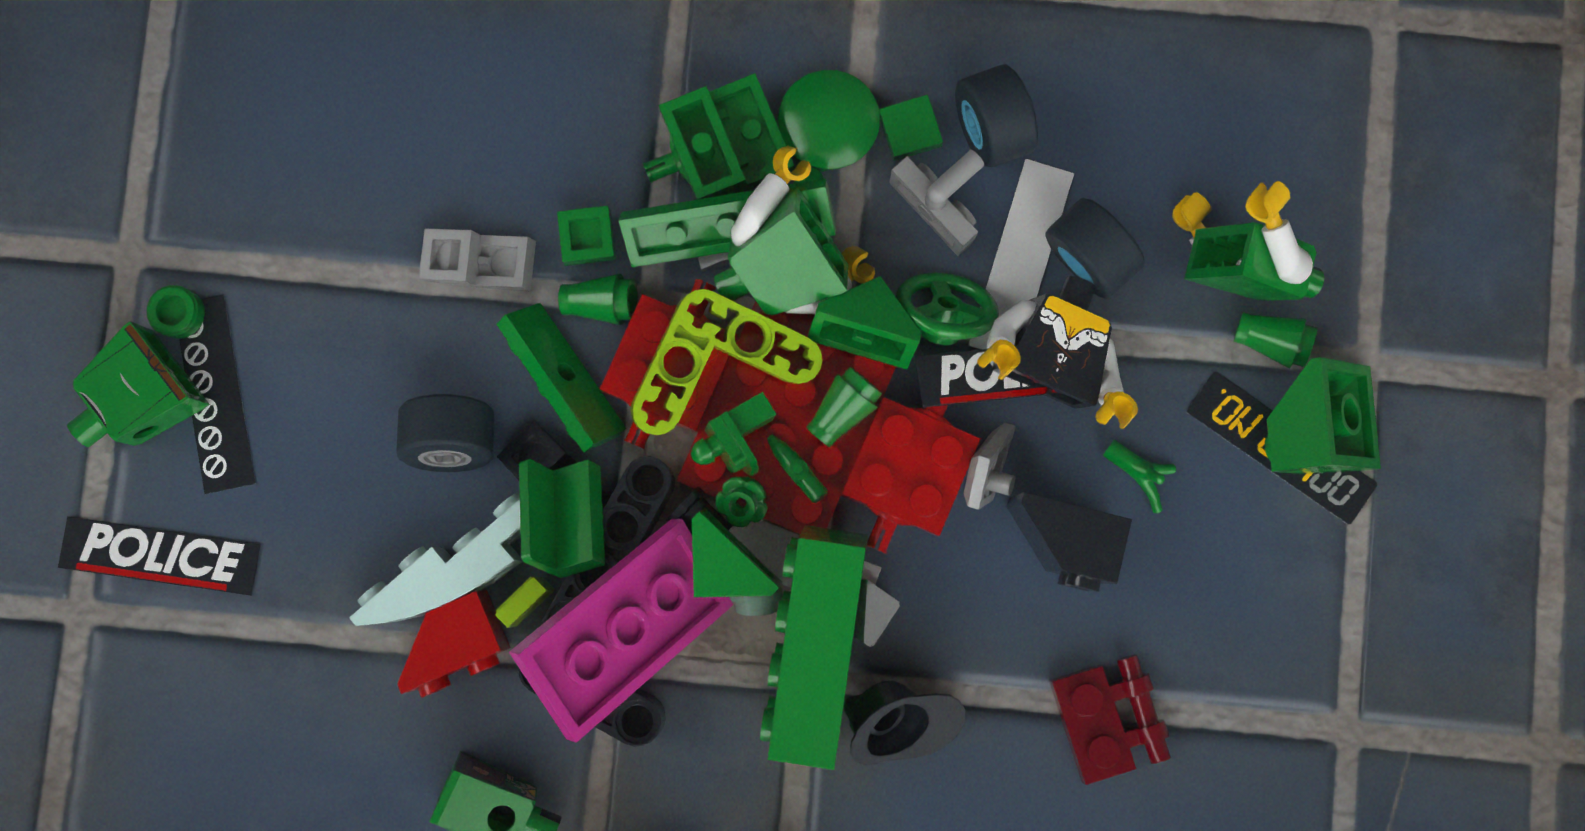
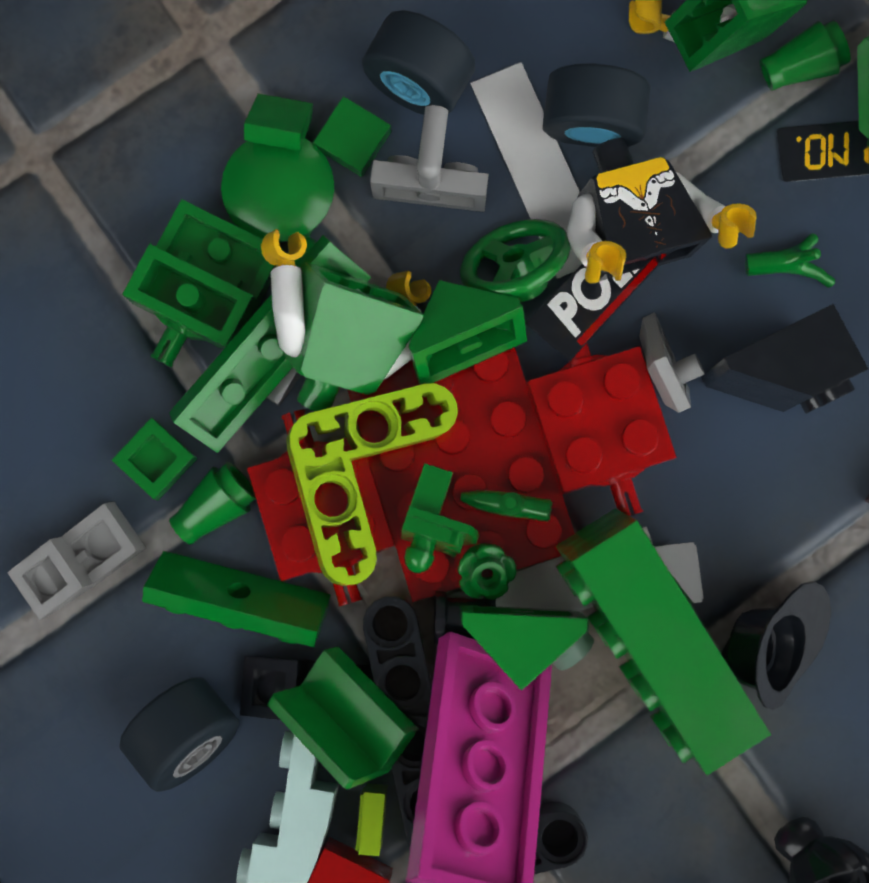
camera: 40 degrees left, 0 degrees up
green cone [806,367,882,447] -> none
none -> green tile [244,93,313,151]

